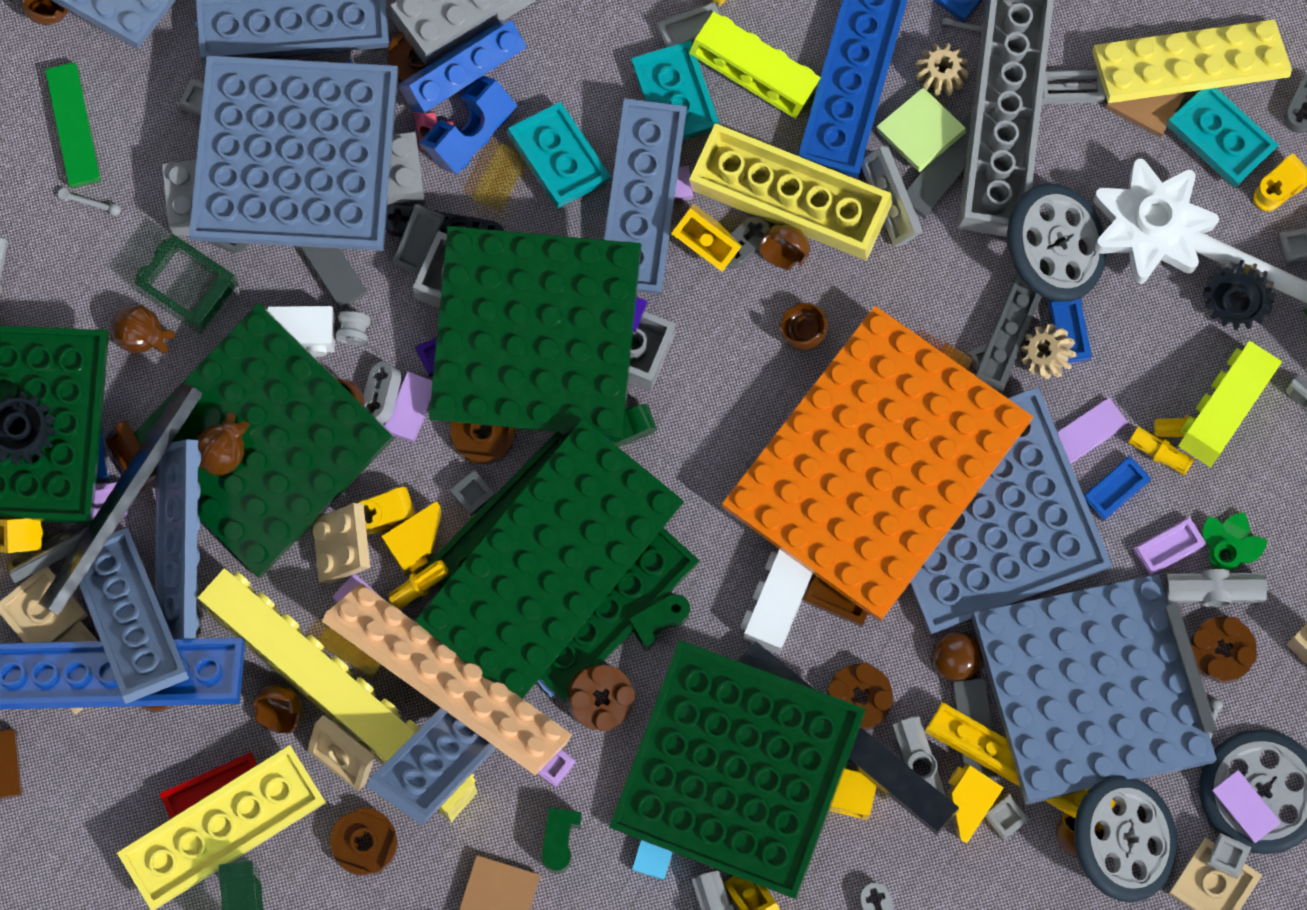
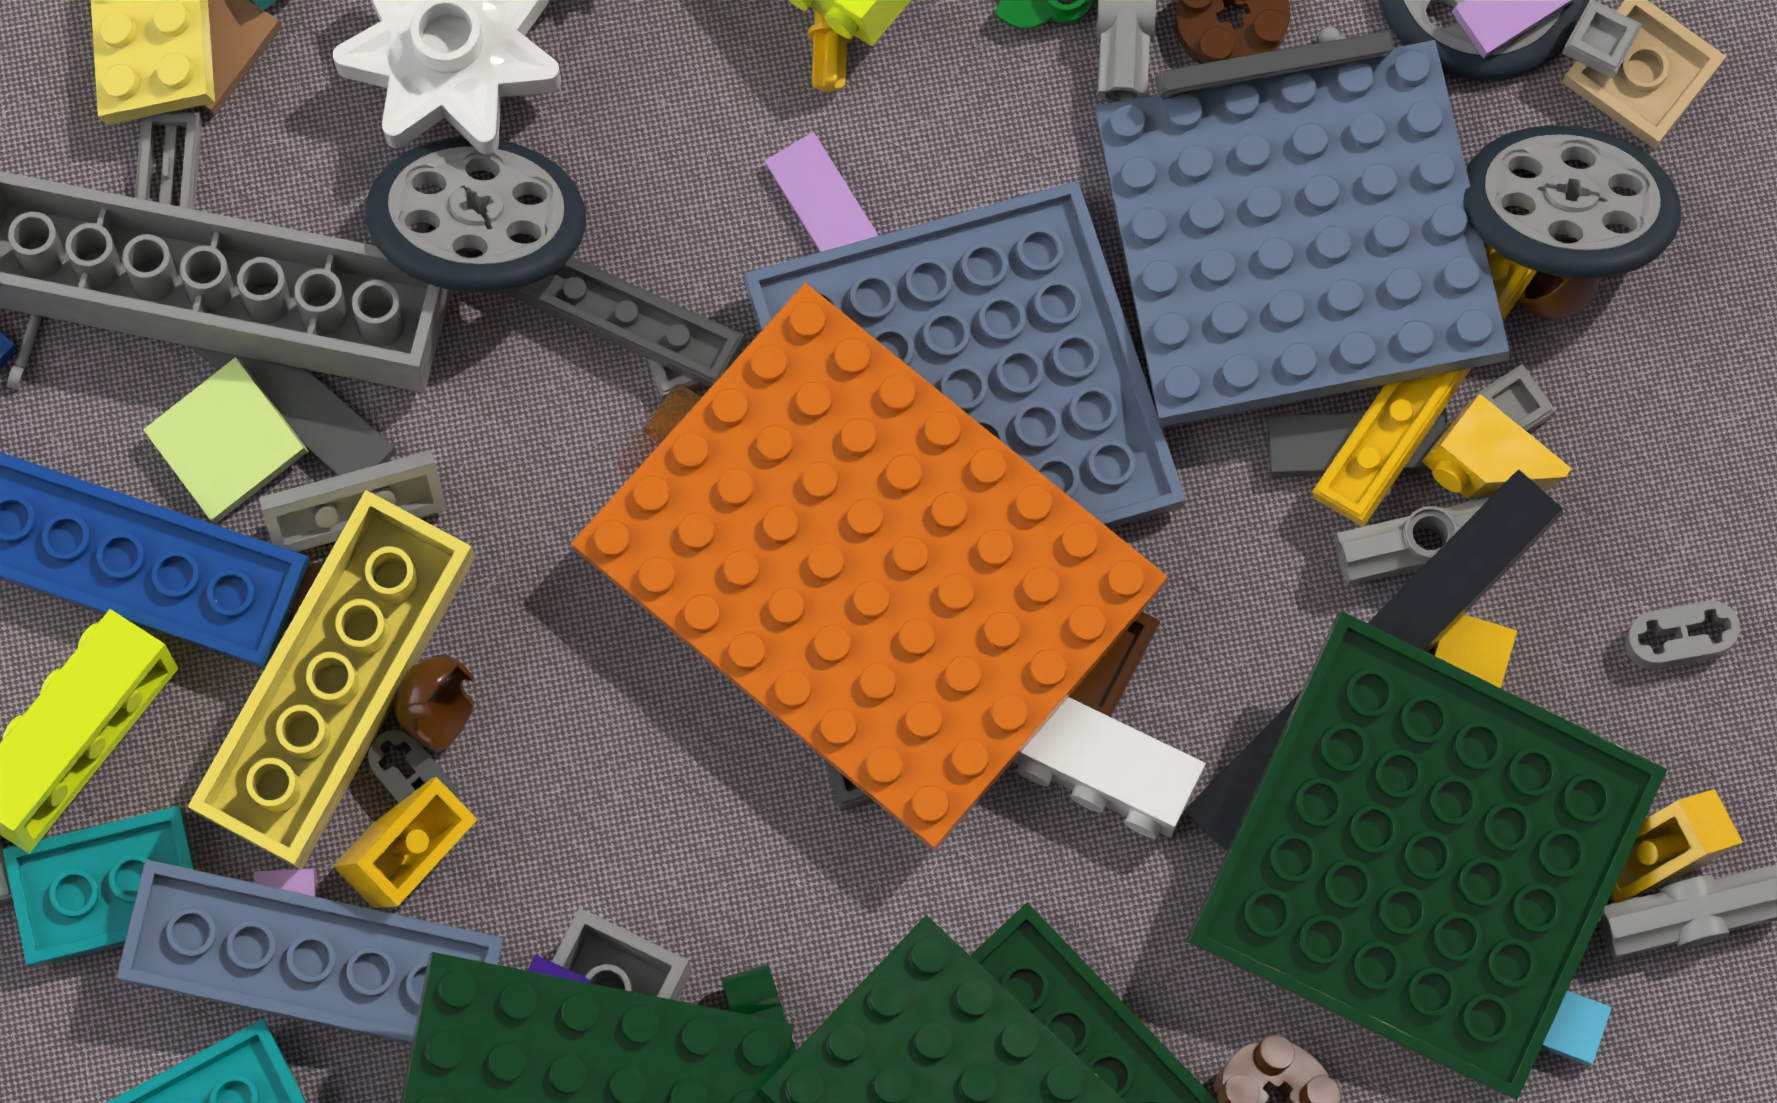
camera: 85 degrees left, 0 degrees up
dark green leg [629,594,690,651] -> none
reddish brown hair [778,303,828,350] -> none
reddish brown plate [828,663,893,730] -> none
tan gear [916,42,969,97] -> none
reddish brown hair [931,632,984,682] -> none
tan gear [1020,324,1077,379] -> none
blue tile [1048,298,1092,363] -> none
blue tile [1084,455,1152,522] -> none
yellow pin [1128,426,1195,476] -> none
lavender tile [1133,517,1207,576] -> none

